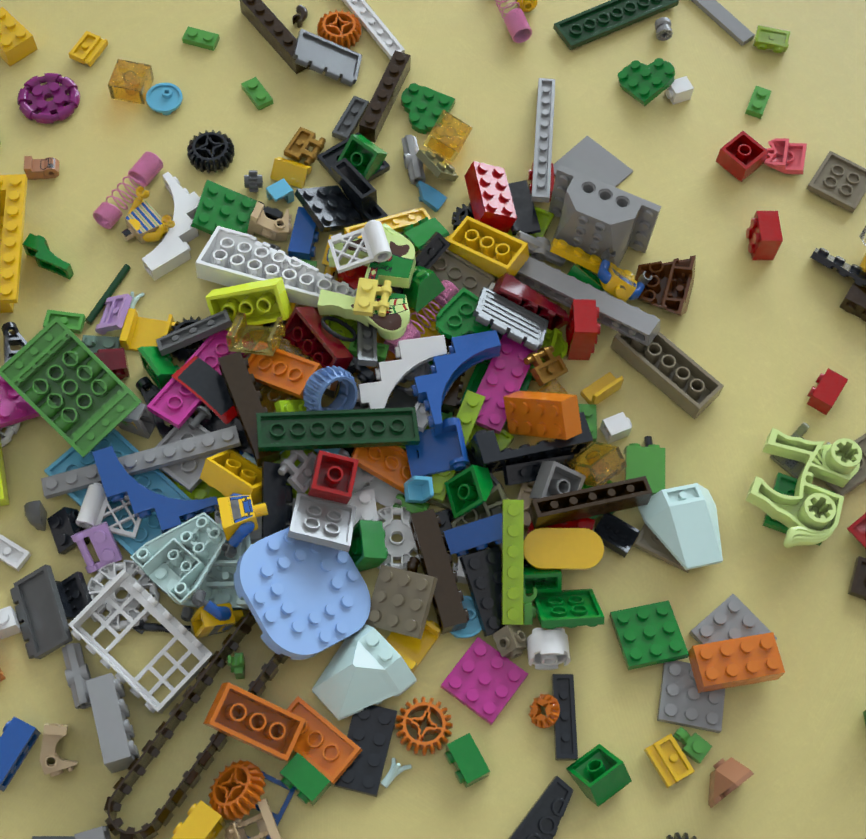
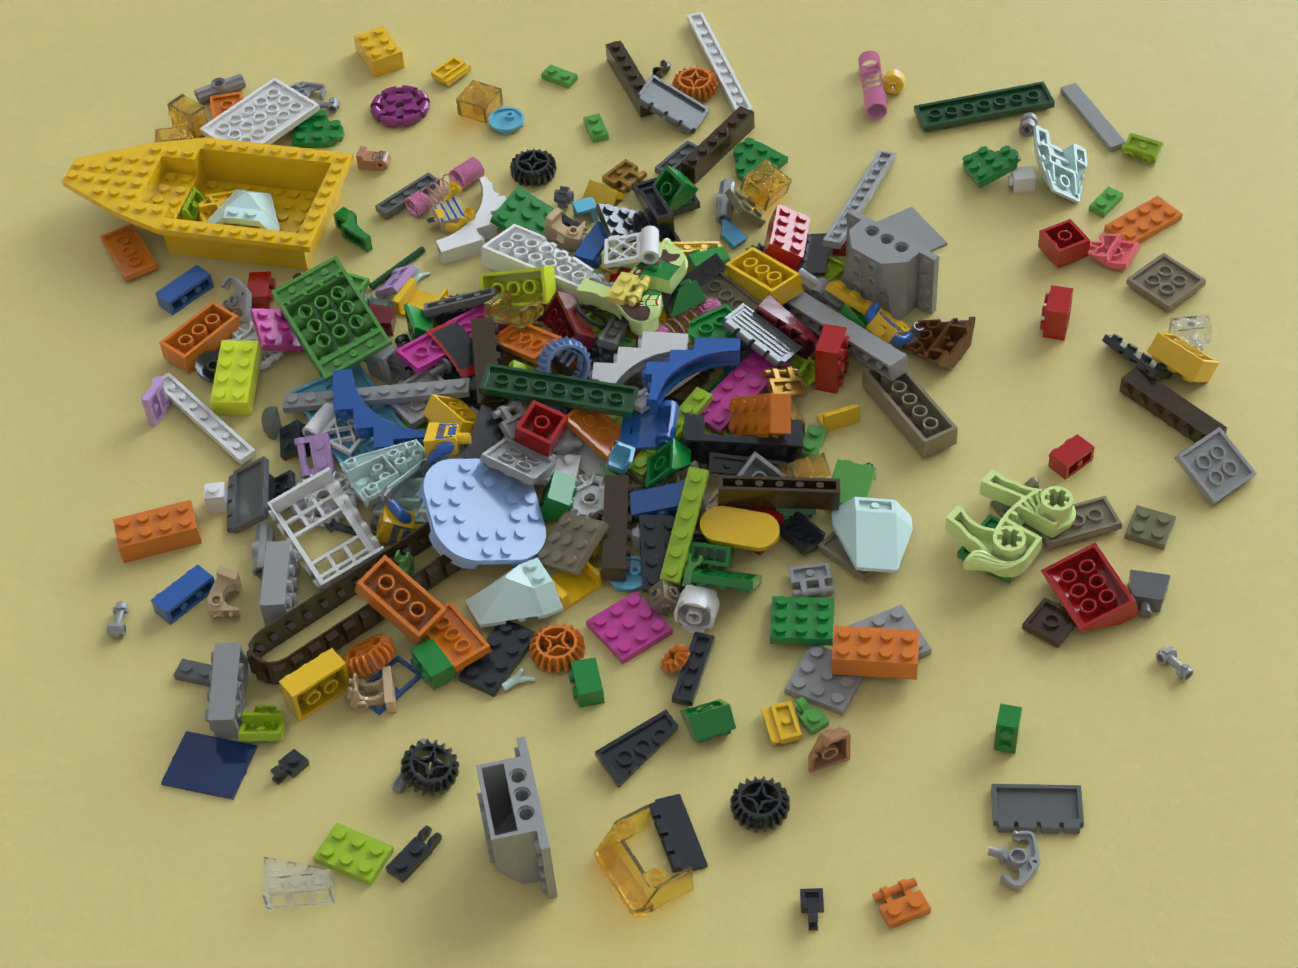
camera: 25 degrees right, 15 degrees down
white brick [600,412,632,444] -> none
none -> dark grey plate [375,172,440,219]
none -> light grey plate [788,562,835,597]
none -> light aqua wedge [1033,125,1087,203]
none -> orange plate [1104,195,1183,243]

